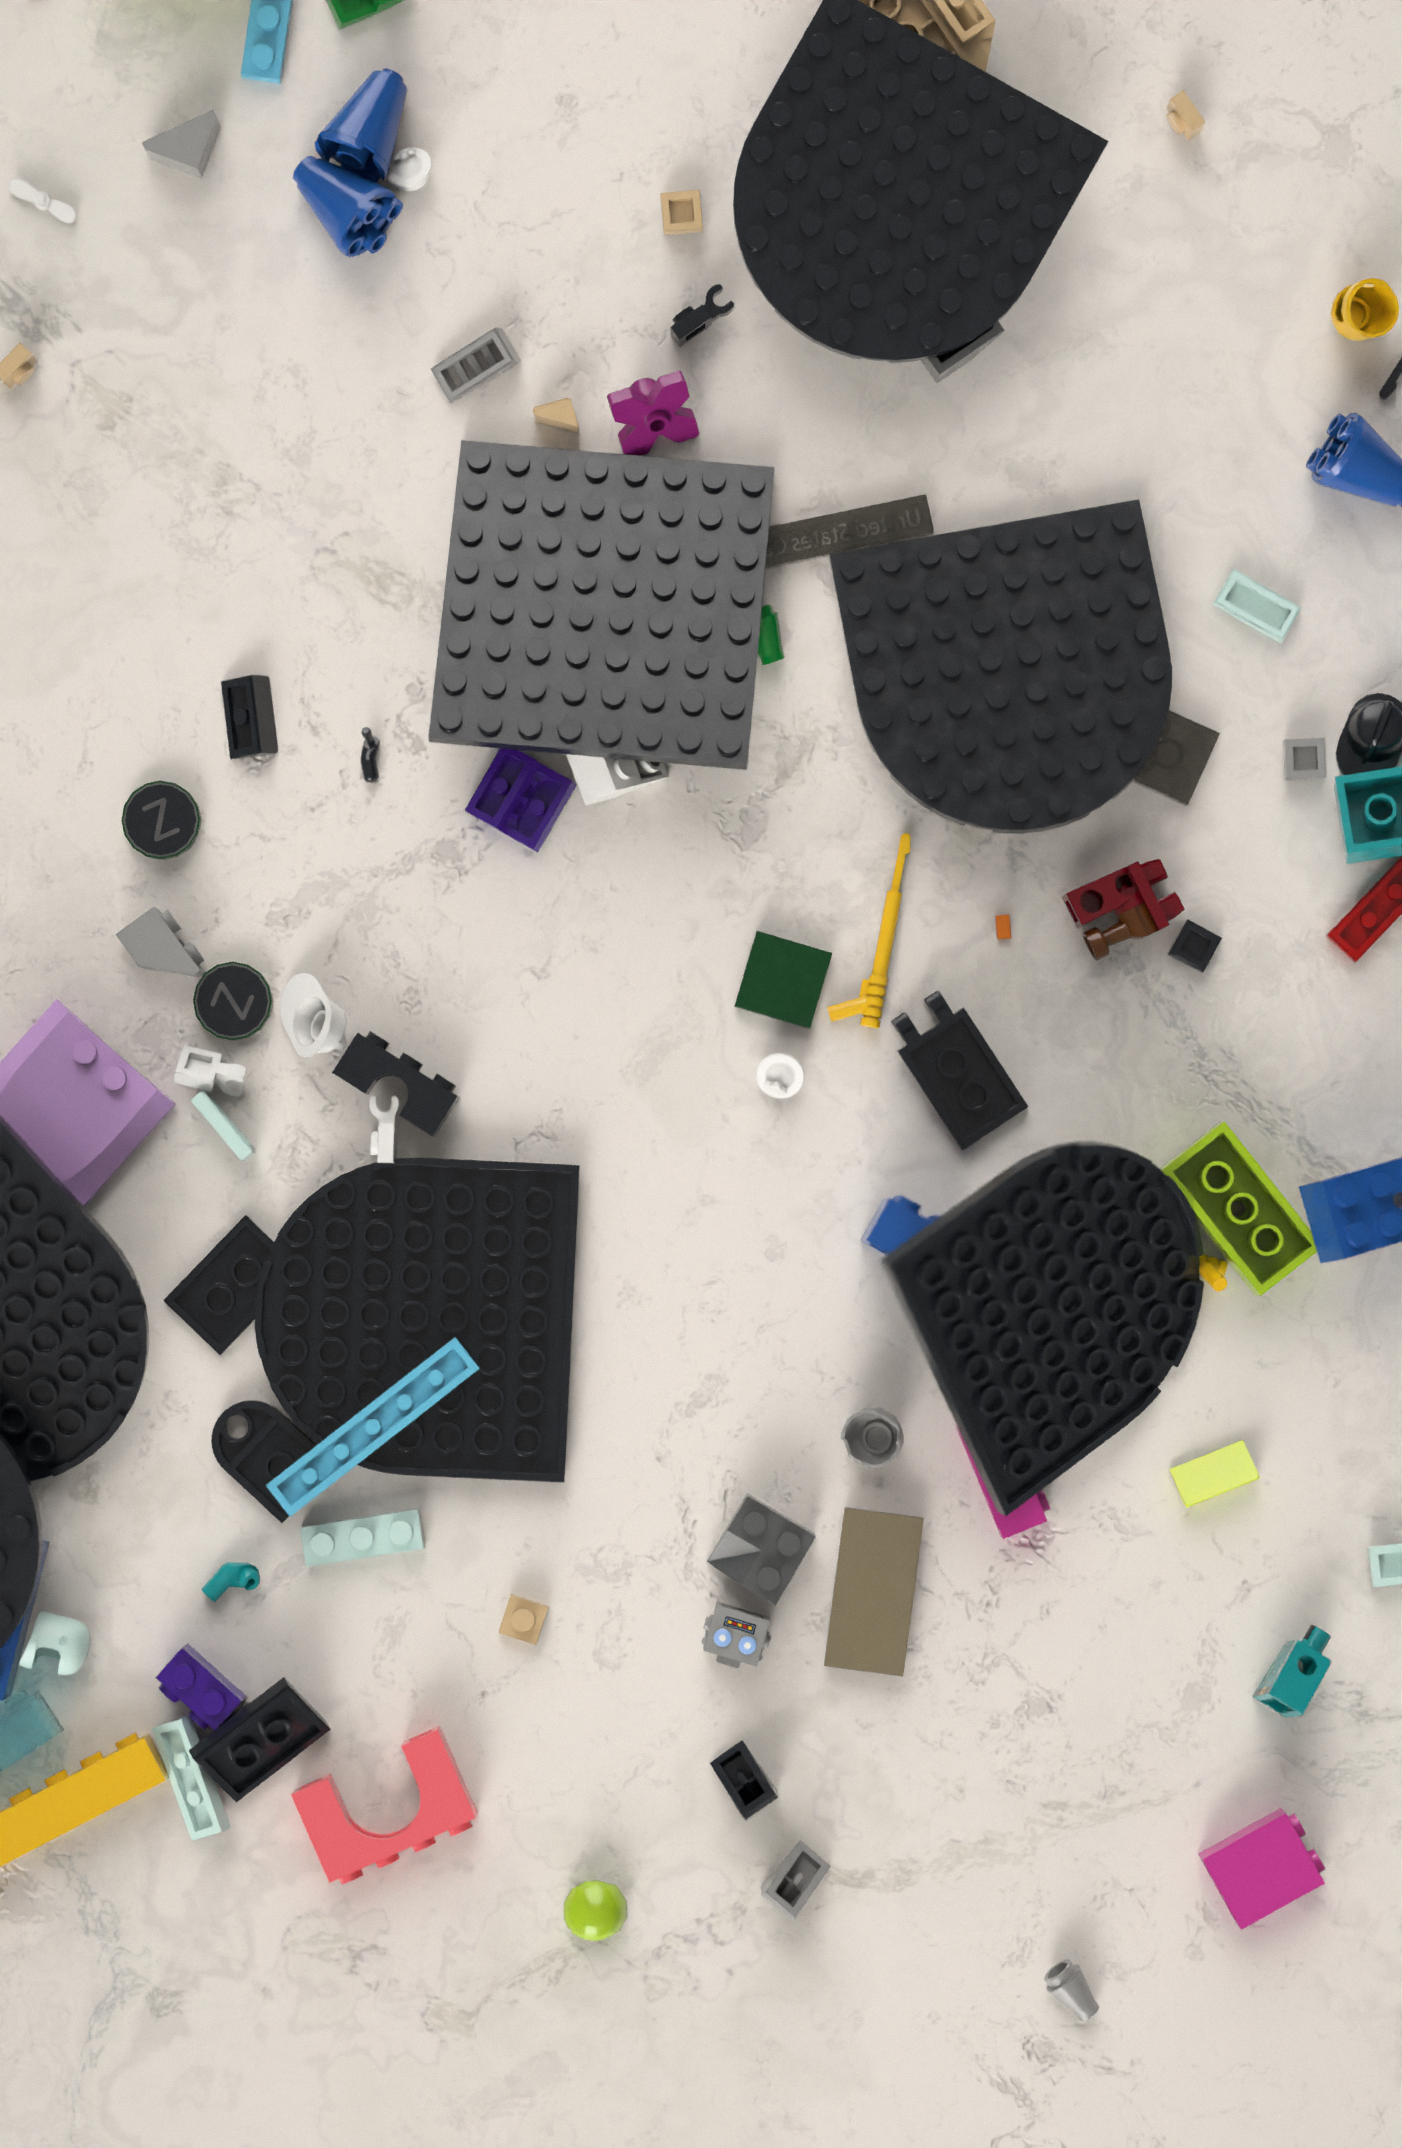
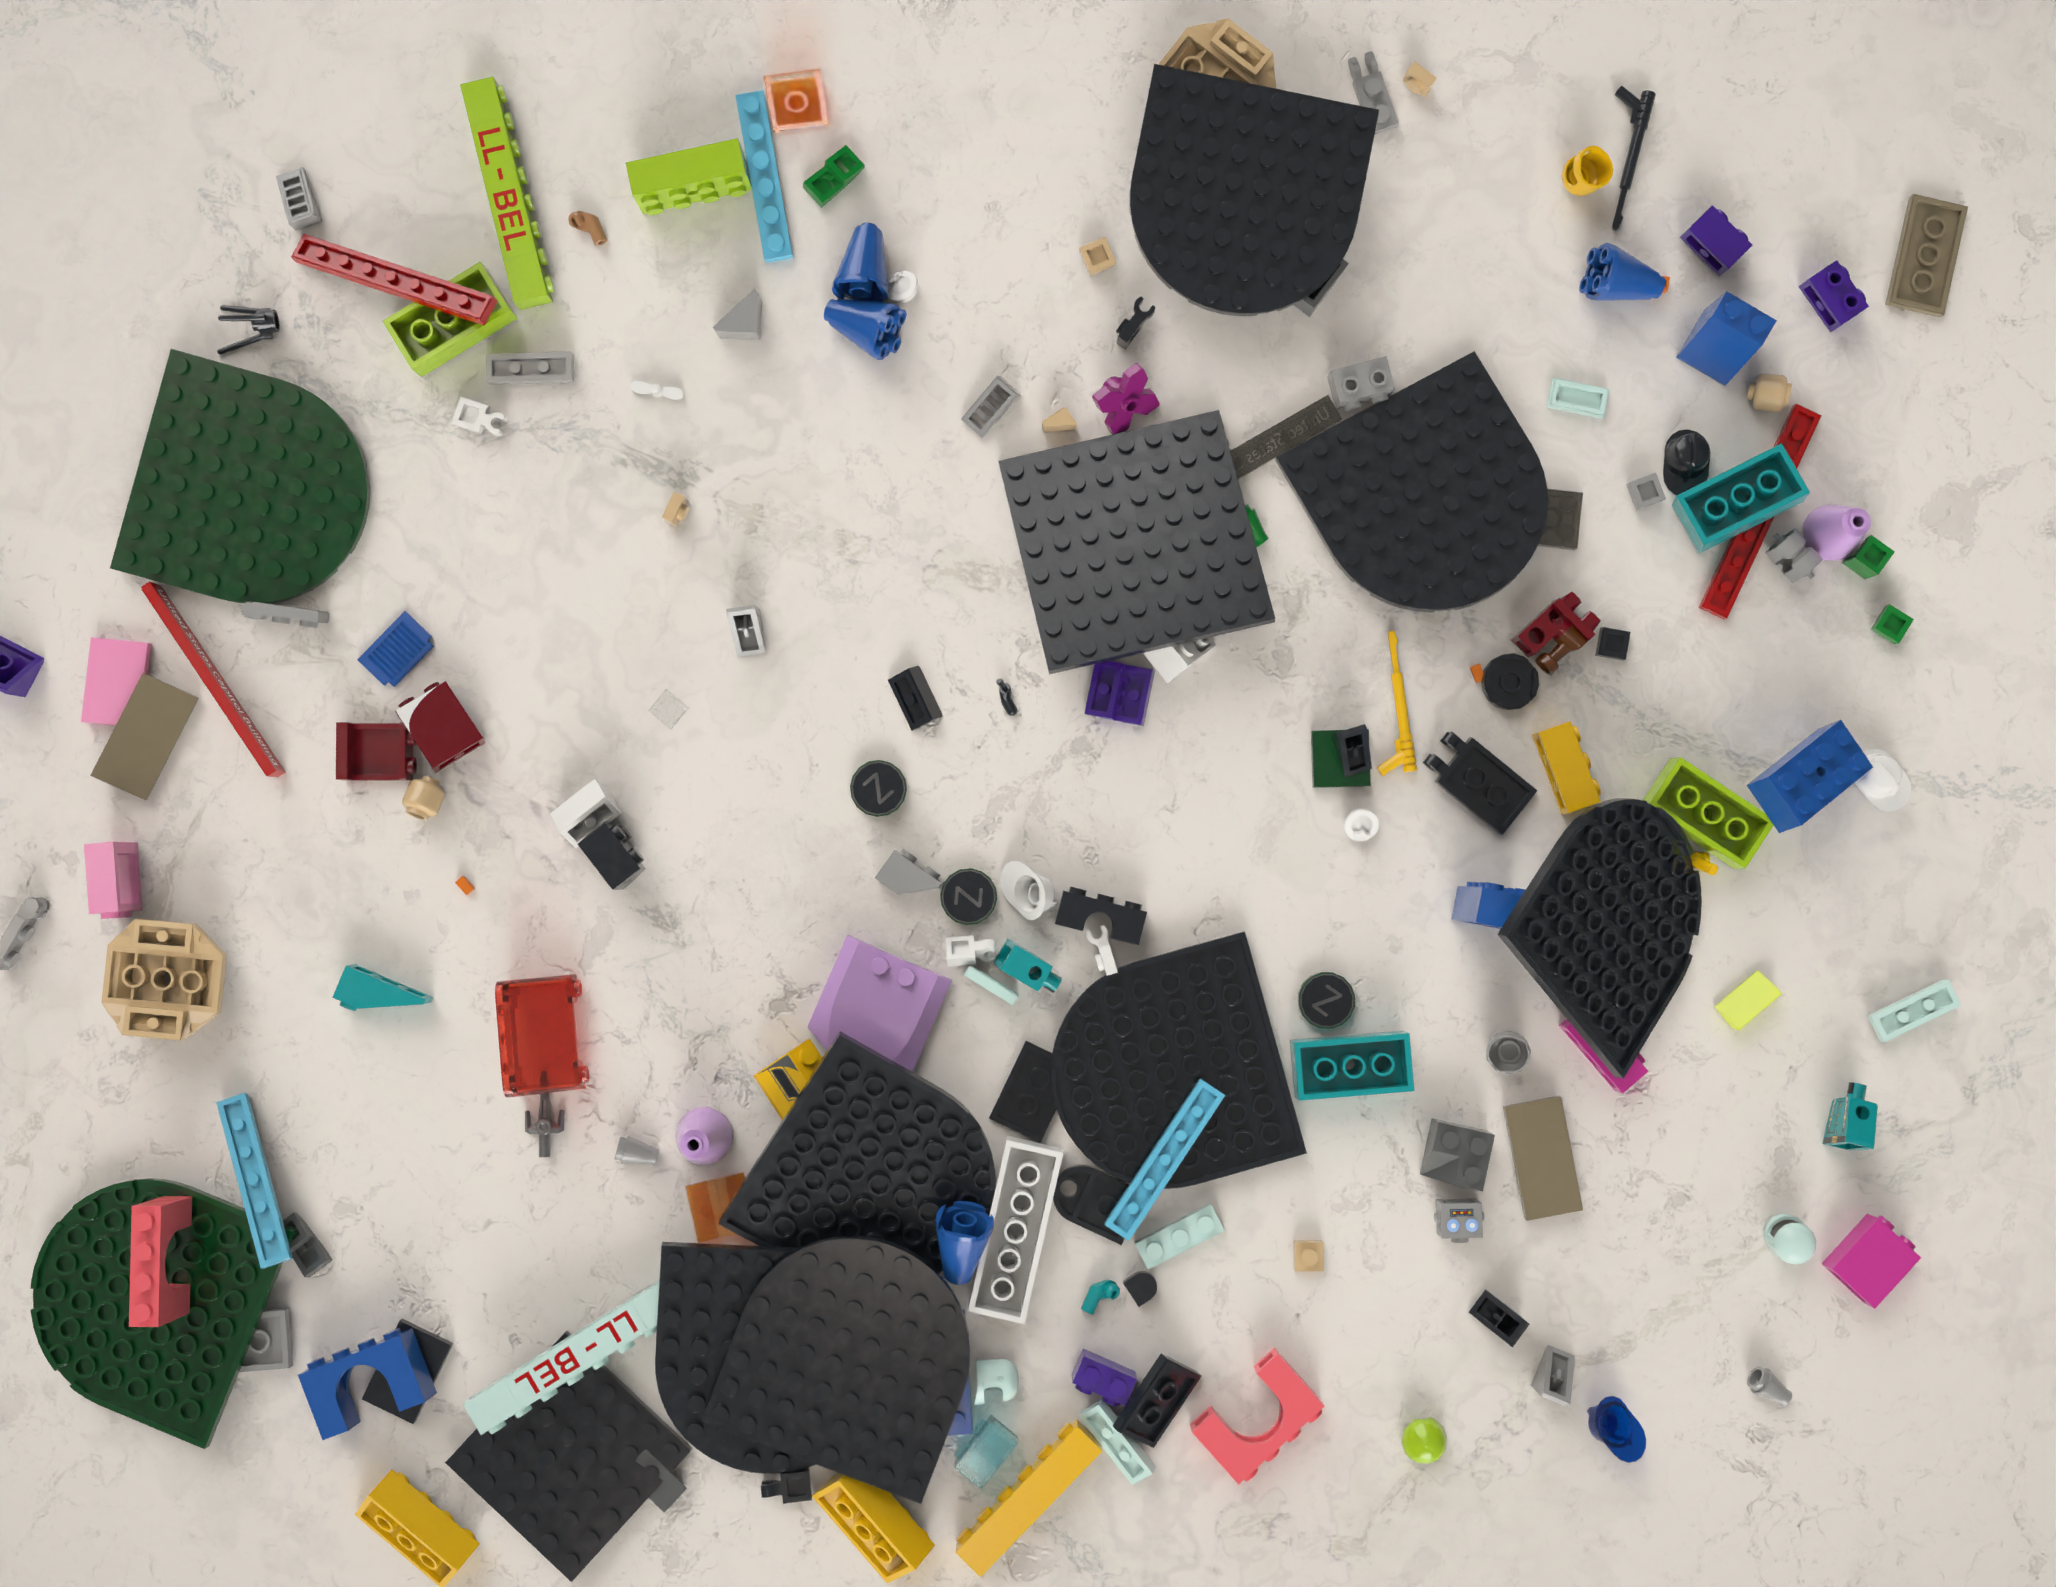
camera: 25 degrees left, 0 degrees up
none -> light grey slope [726,605,766,657]
none -> blue cone [935,1201,994,1285]
none -> white brick [968,1136,1063,1324]
none -> teal torso [993,938,1062,993]
none -> black tile [1122,1271,1157,1307]
none -> teal brick [1290,1031,1414,1101]
none -> black tile [1298,972,1355,1029]
none -> light grey brick [1327,356,1395,411]
none -> black slope [1331,724,1372,777]
none -> light grey hinge [1348,51,1399,134]
none -> black tile [1481,653,1539,710]
none -> yellow brick [1532,721,1601,814]
none -> clear blue piece [1587,1396,1646,1463]
none -> light aqua helmet [1764,1214,1816,1264]

